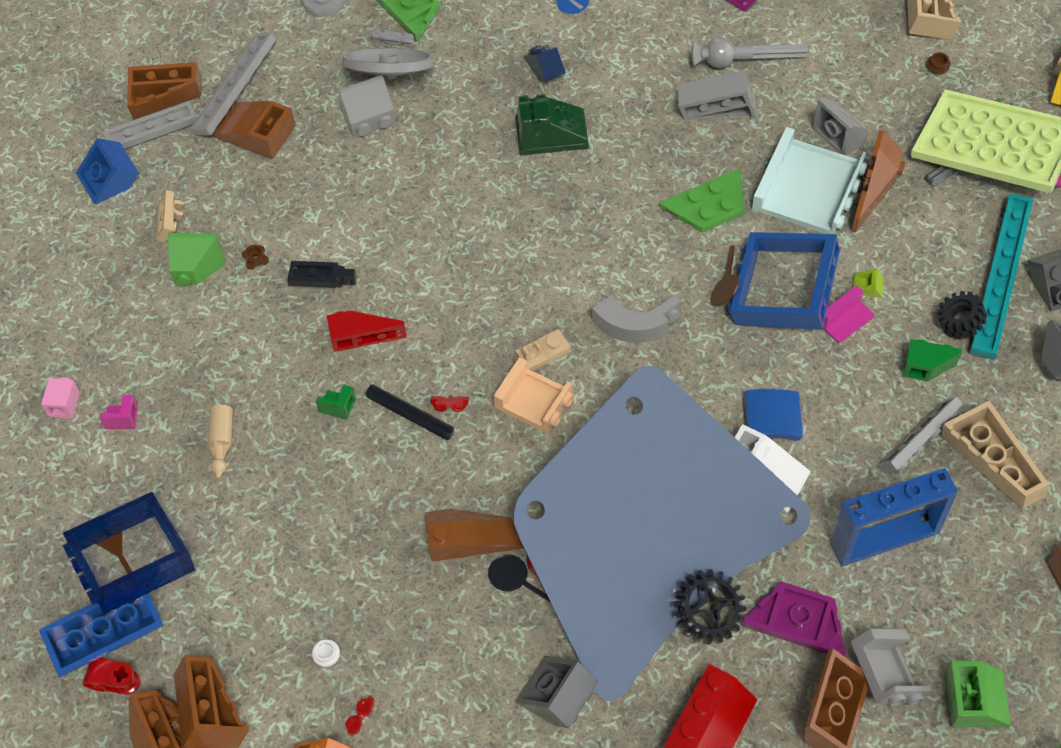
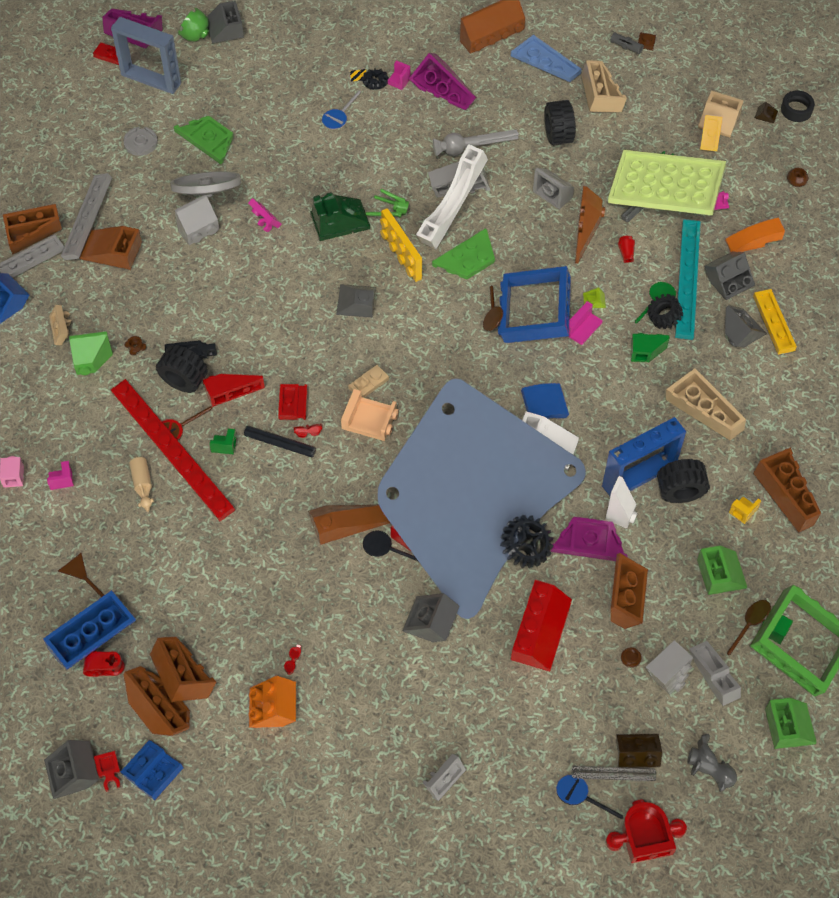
camera: 15 degrees left, 0 degrees up
clear blue window [62,492,196,615] -> none
white plate [312,640,340,667] -> none
light grey axle [371,28,415,47] -> none
dark blue slope [523,45,566,81] -> none
light grey arch [592,295,682,343] -> none
light aqua panel [752,127,868,234] -> none
light grey panel [851,628,932,707] -> none
light grey plate [878,396,963,473] -> none
reddish brown plate [927,52,951,74] -> none
none -> red plate [111,379,235,522]
none -> black tyre [156,345,208,393]
none -> reddish brown piece [161,406,212,440]
none -> dark pink plate [248,198,282,232]
none -> red plate [278,384,308,420]
none -> dark grey slope [336,284,376,318]
none -> bright green plant [365,189,409,217]
none -> yellow plate [380,208,422,282]
none -> white arch [416,144,488,249]
none -> black tyre [544,100,576,145]
none -> white slope [605,476,638,528]
none -> red cone [617,235,635,263]
none -> green piece [635,282,676,323]
none -> black tyre [657,459,710,503]
none -> yellow panel [729,497,761,524]

